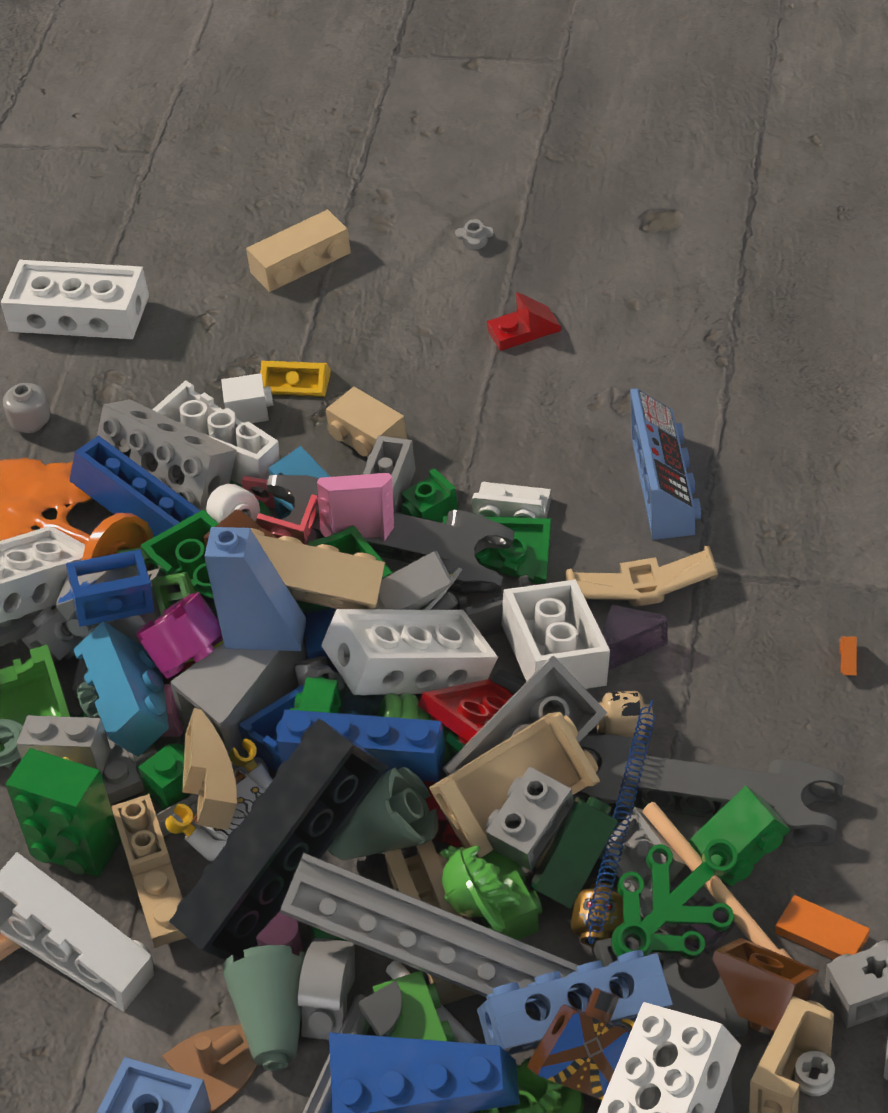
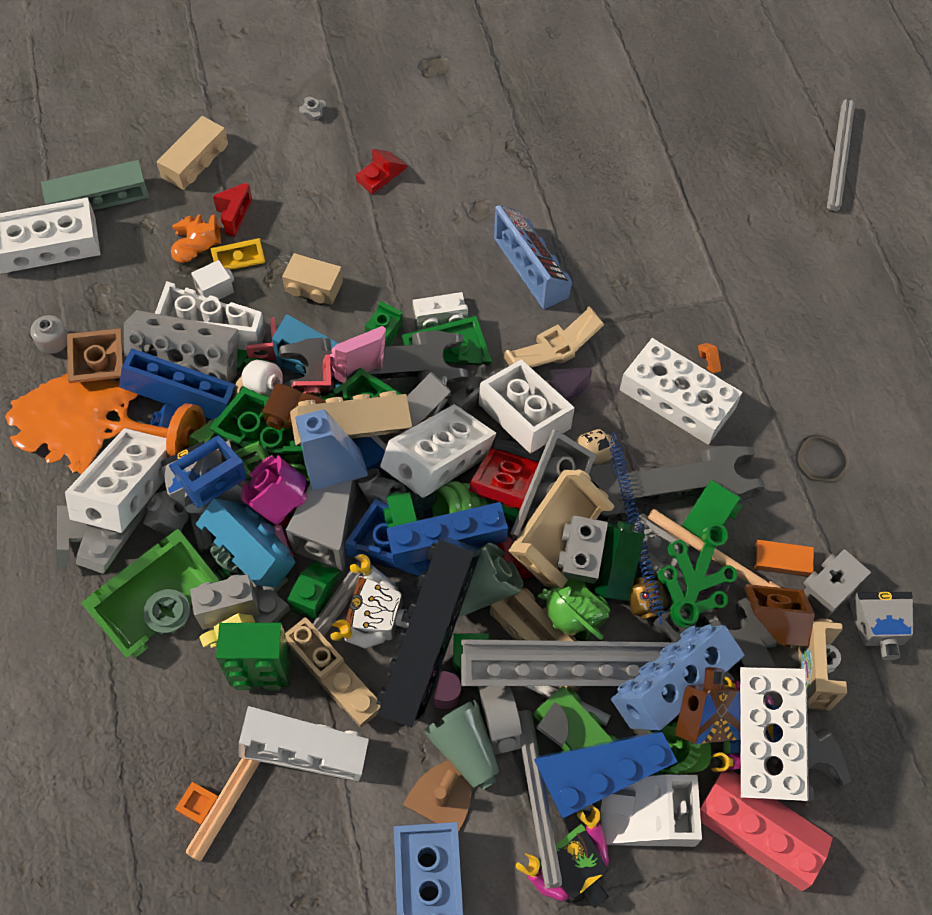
camera: 30 degrees left, 15 degrees up
tan slope [182,708,237,830] -> none
light grey brick [363,435,416,513] -> none
none -> sand green brick [41,160,149,210]
none -> medium nougat slope [67,328,123,383]
none -> orange animal [171,215,221,263]
none -> red slope [213,183,252,237]
none -> white brick [620,338,742,445]

